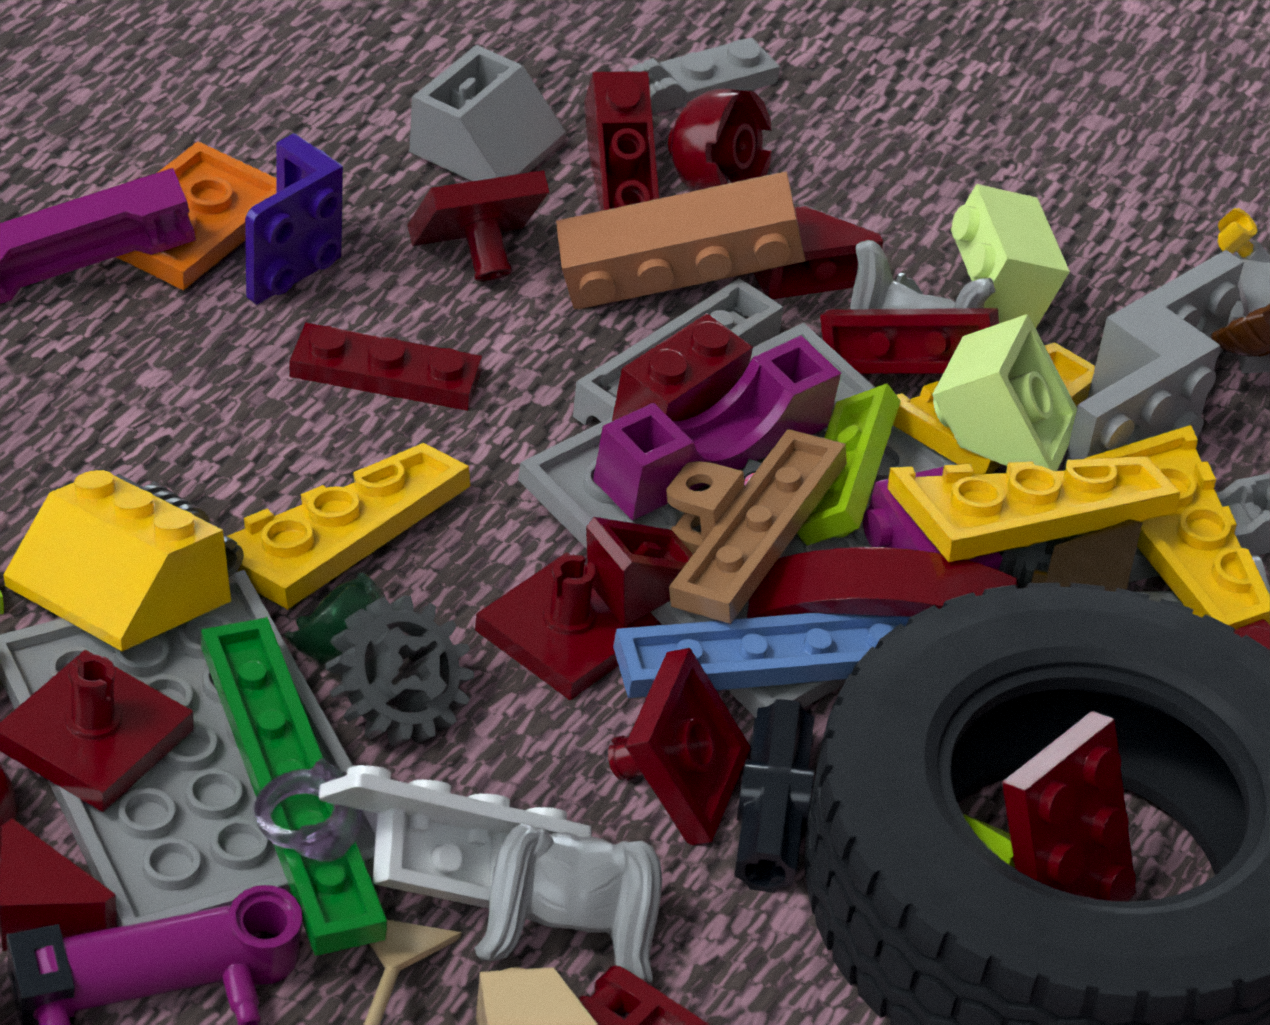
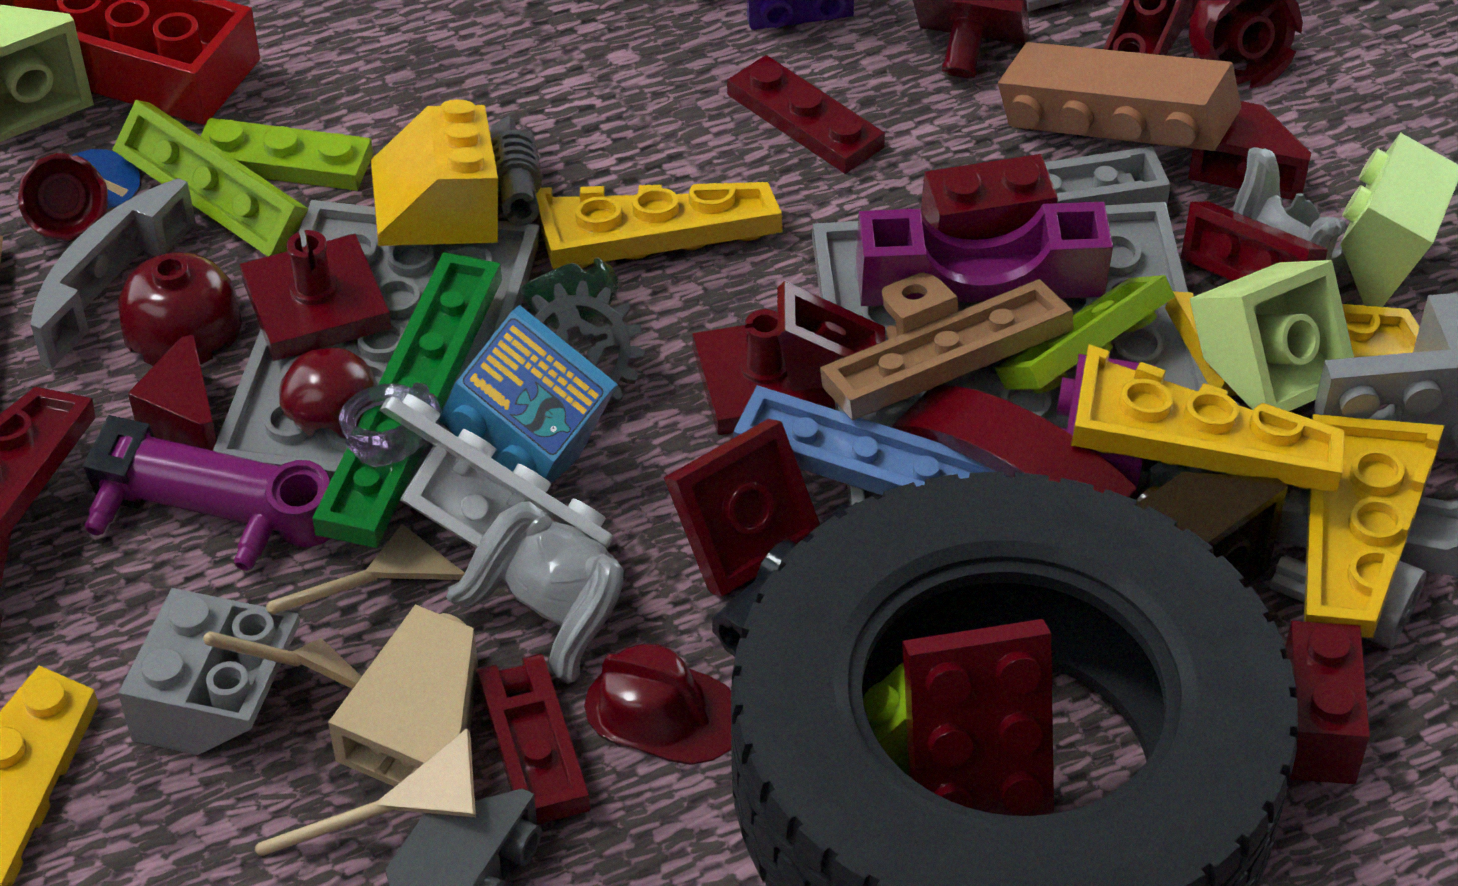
camera: 40 degrees right, 5 degrees up
none -> dark red hair [279,348,378,439]
none -> slope [439,305,618,484]
none -> dark red piece [584,644,731,765]

